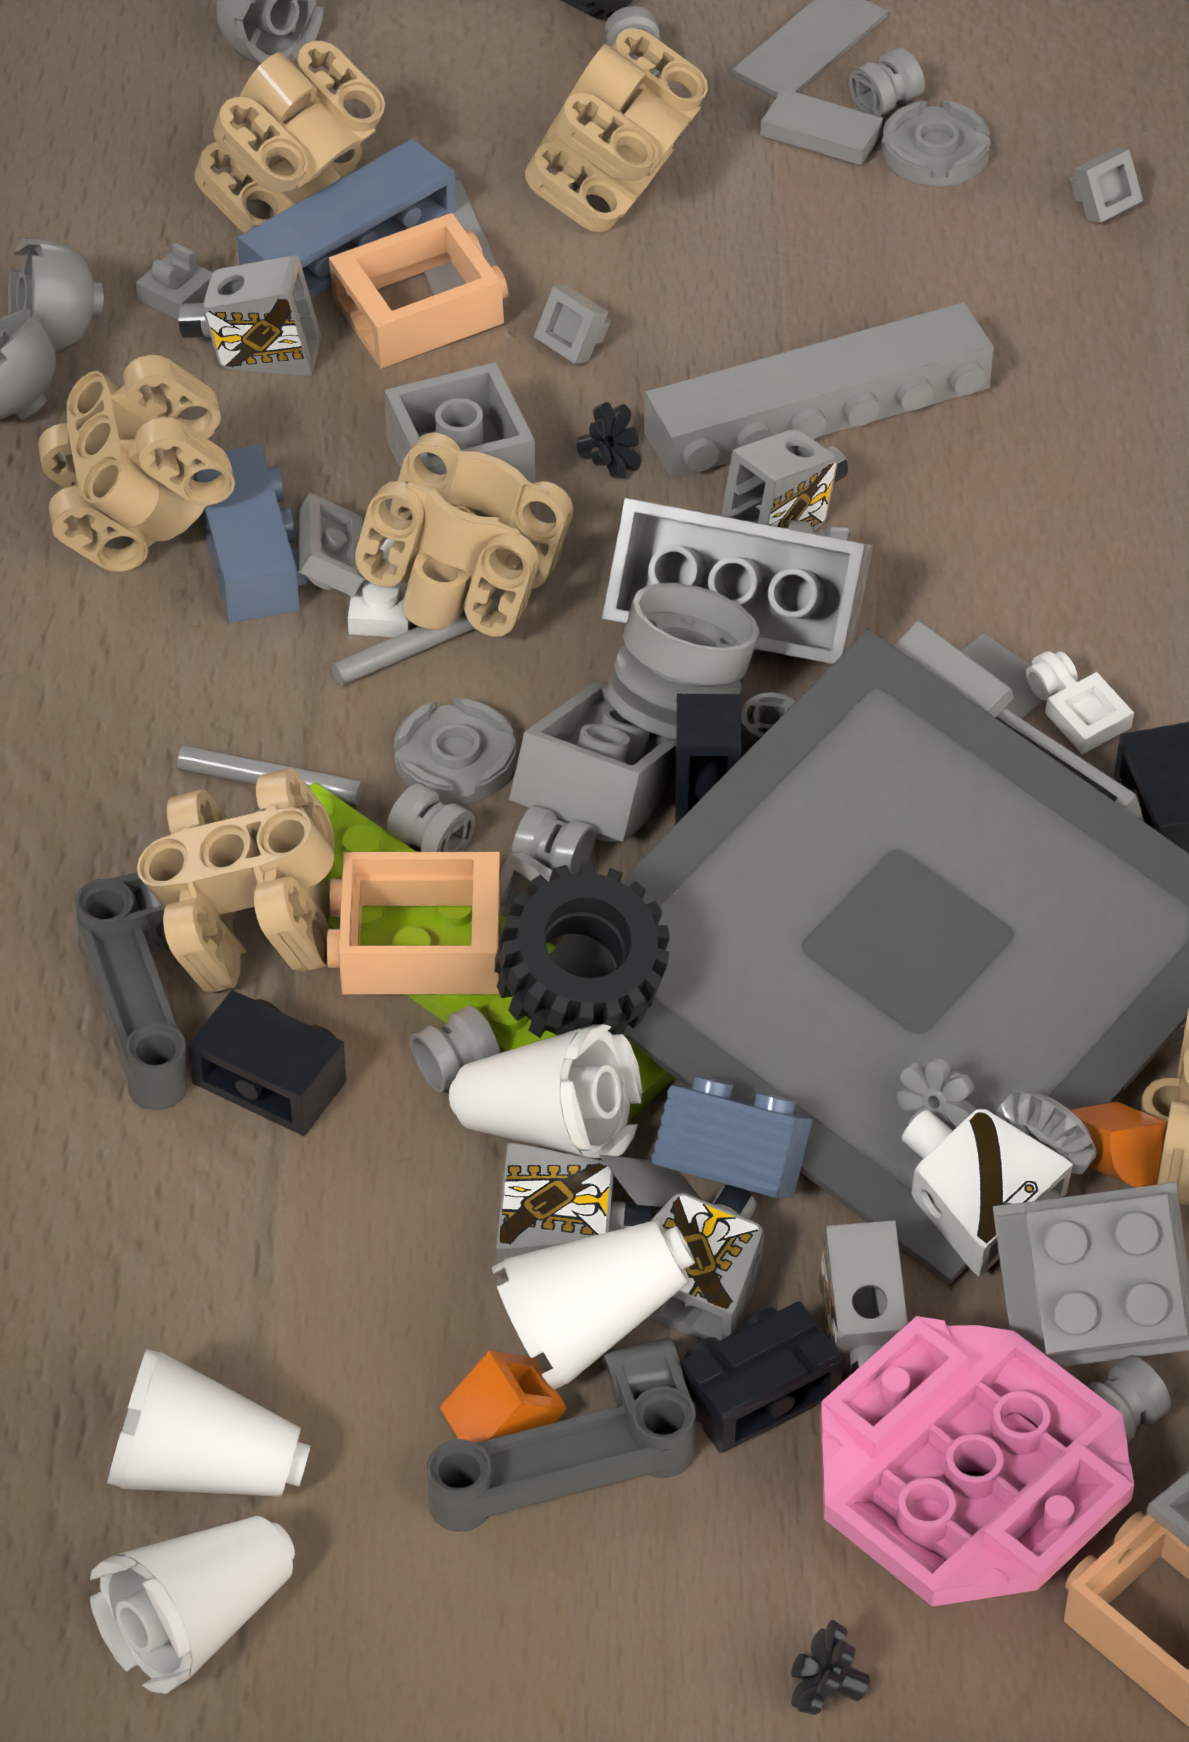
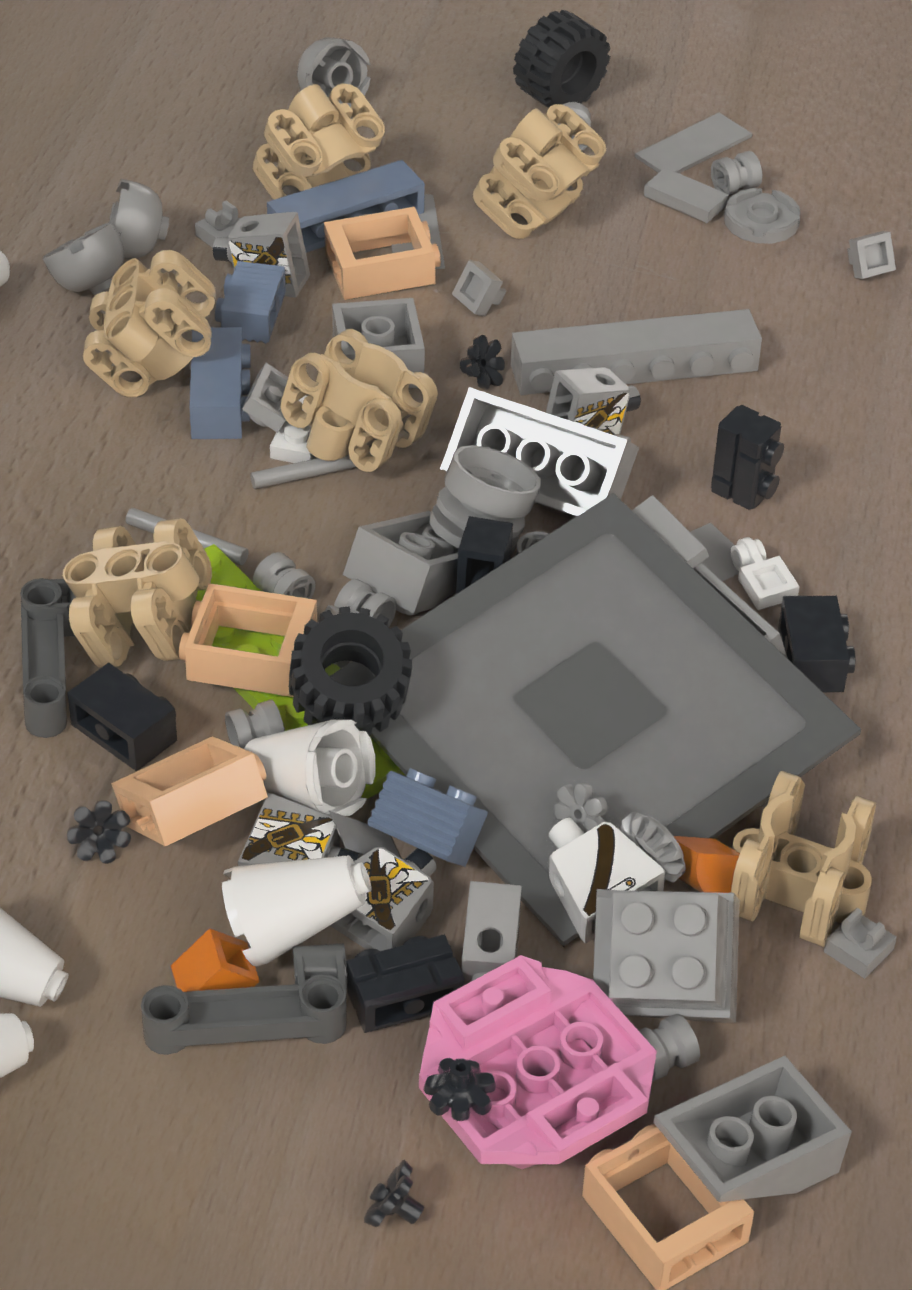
camera: 10 degrees right, 5 degrees down
light grey tile [394,699,517,804] -> none
none -> black plant [67,800,131,864]
none -> light nougat window [111,736,268,846]
none -> sand blue brick [215,261,286,344]
none -> black plant [424,1058,496,1121]
none -> black brick [711,405,784,510]

